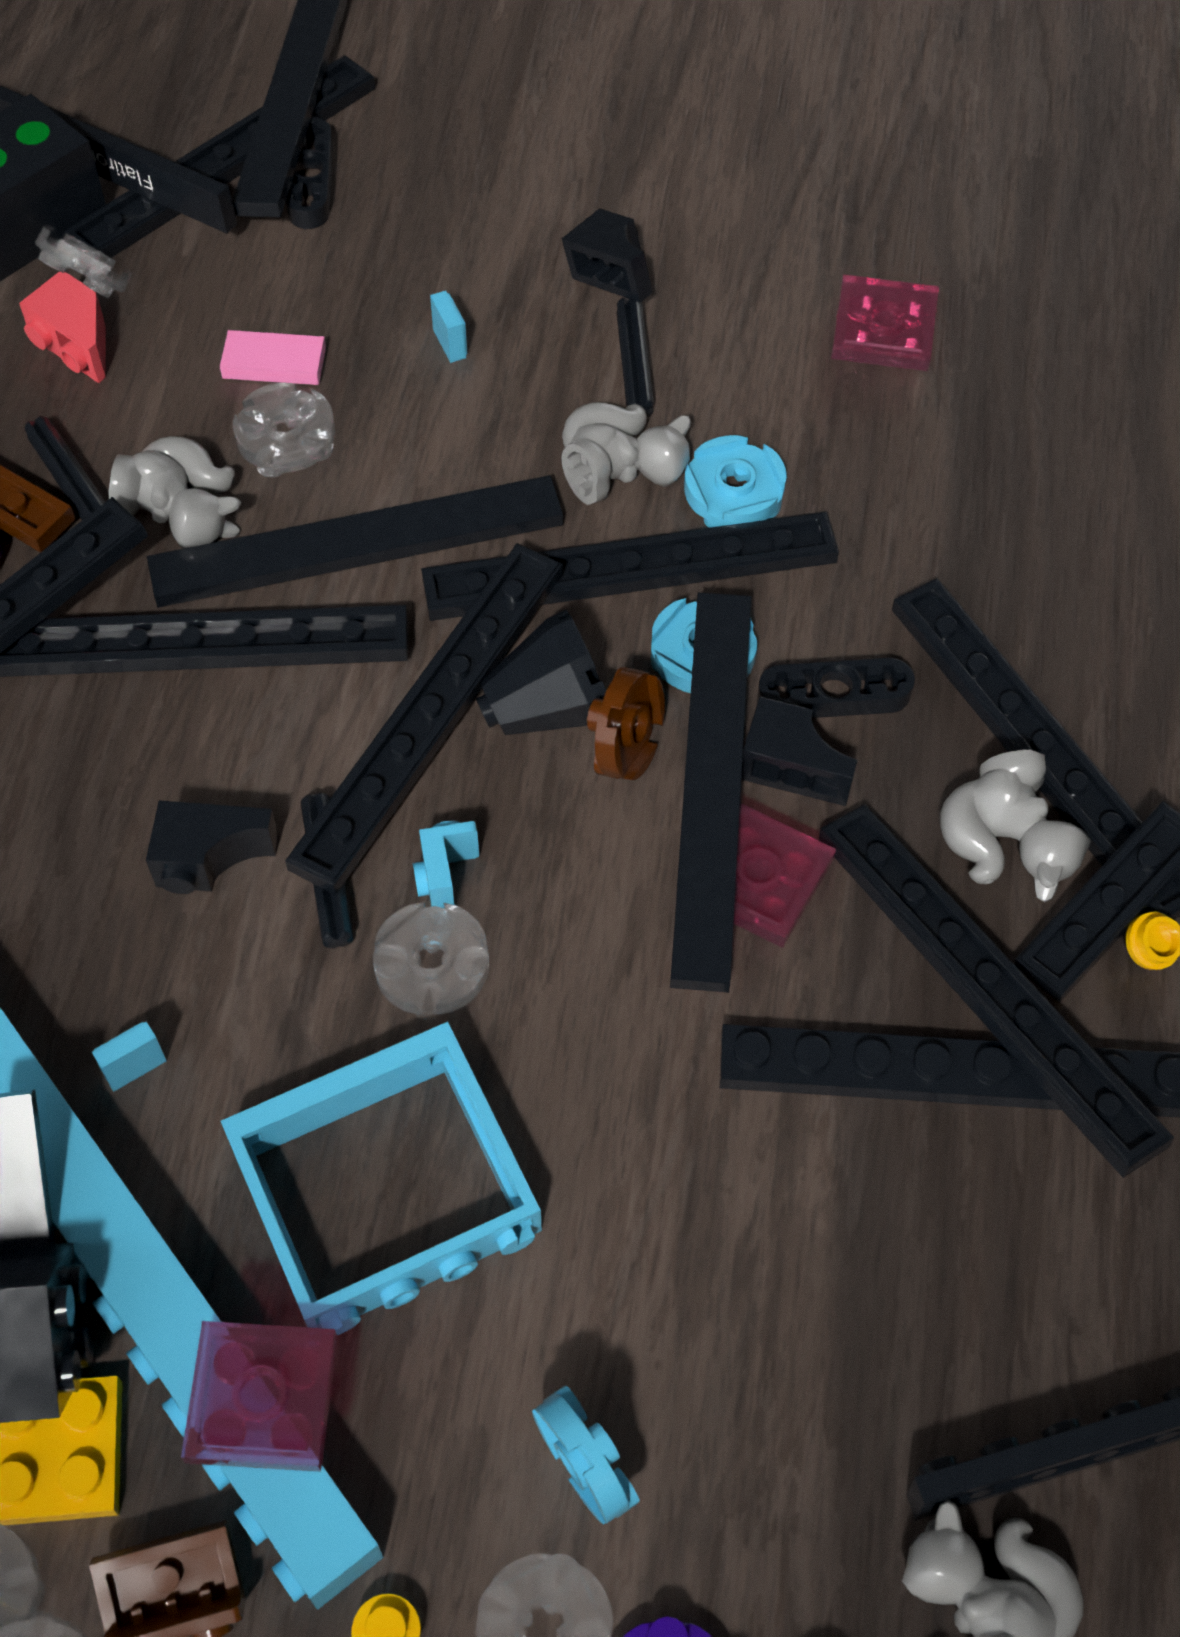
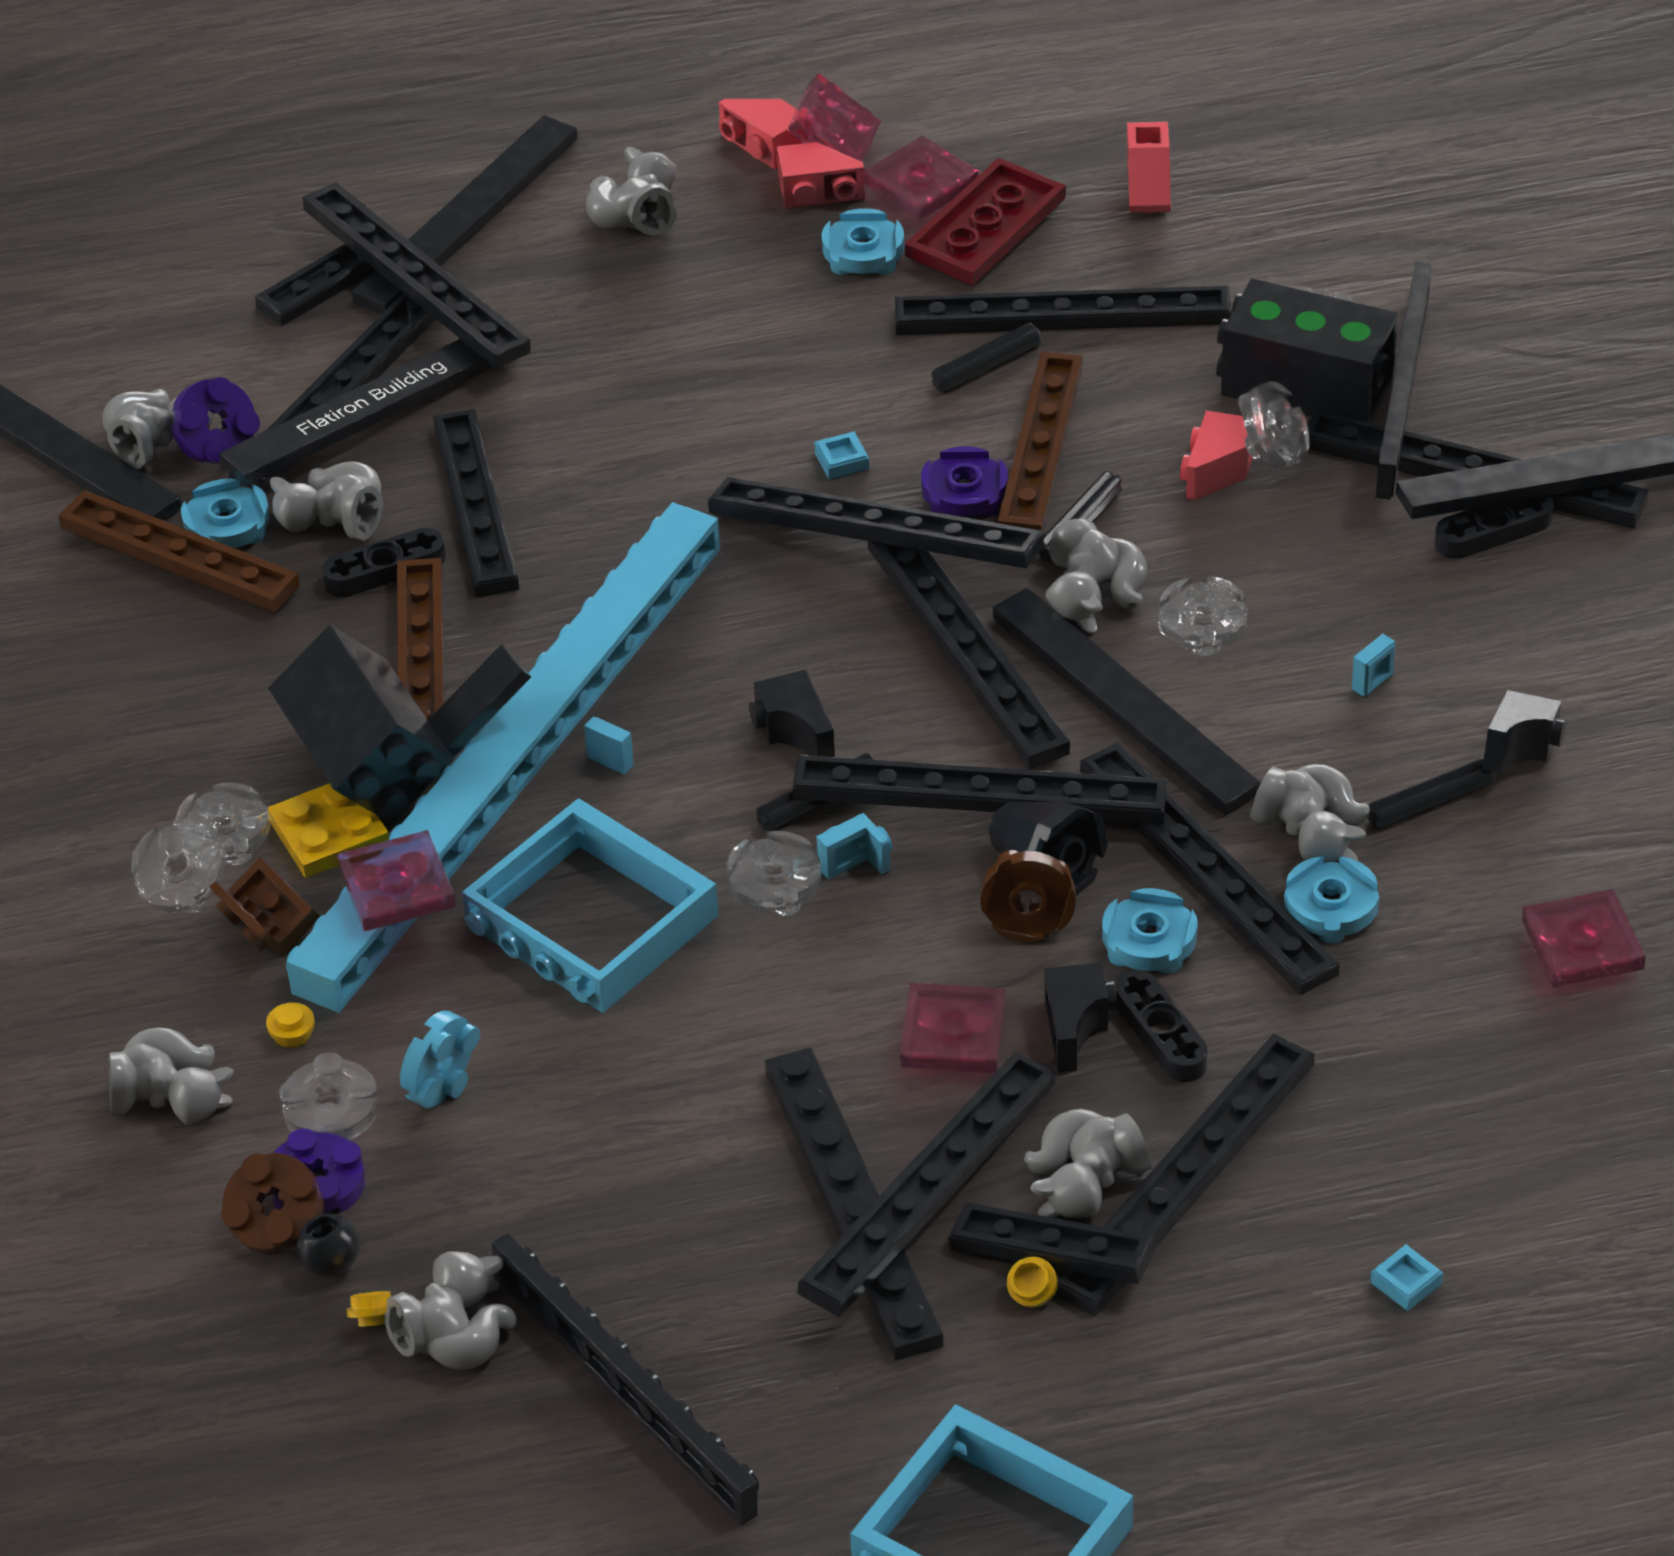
camera: 70 degrees right, 15 degrees down
bright pink tile [220,330,326,385] -> none
black tile [670,592,751,993] -> none

